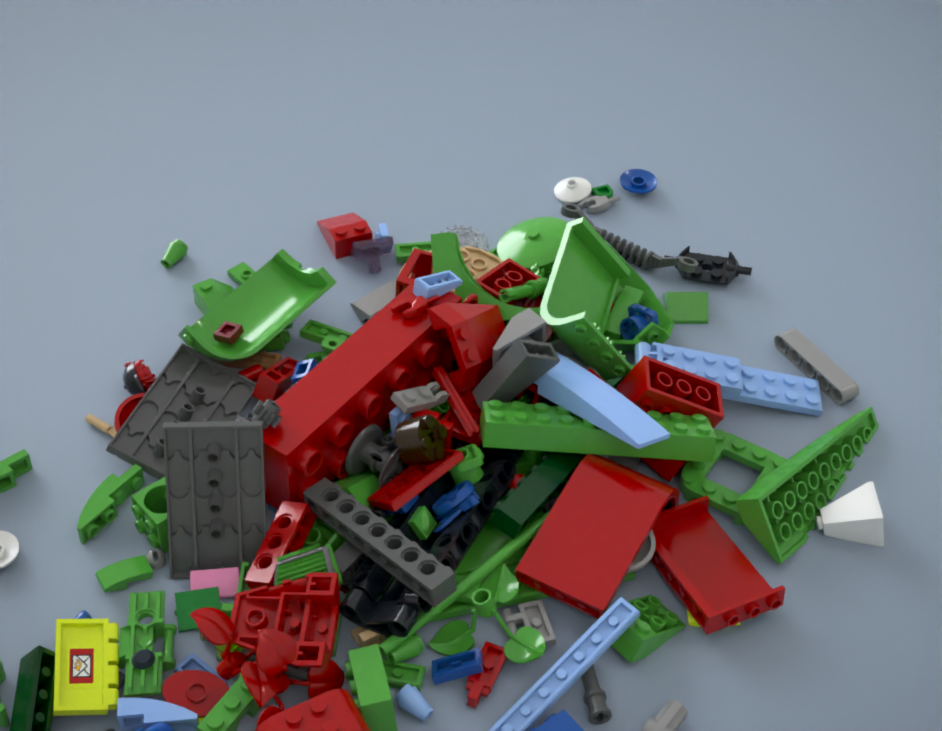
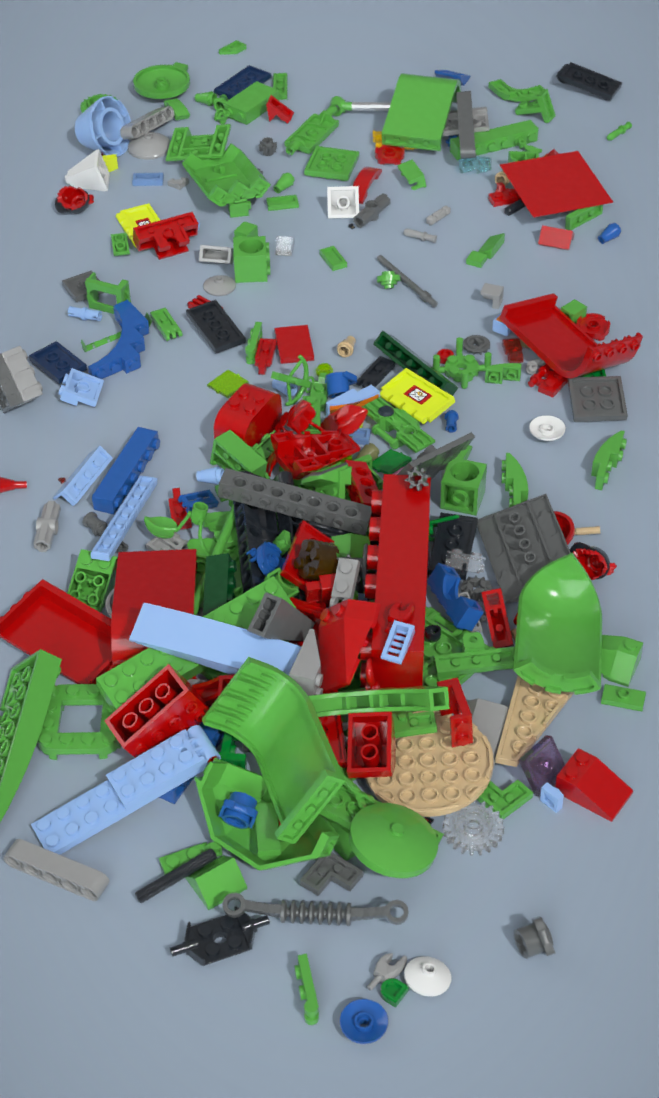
camera: 150 degrees right, 0 degrees up
plate [213,321,244,345] -> none
bright green pin [499,277,548,303] -> none
none -> black axle [135,849,217,903]
none -> bright green hinge [159,842,223,875]
none -> bright green plate [294,954,319,1025]
none -> tan wing [495,676,574,767]
none -> dark grey piece [514,916,555,959]

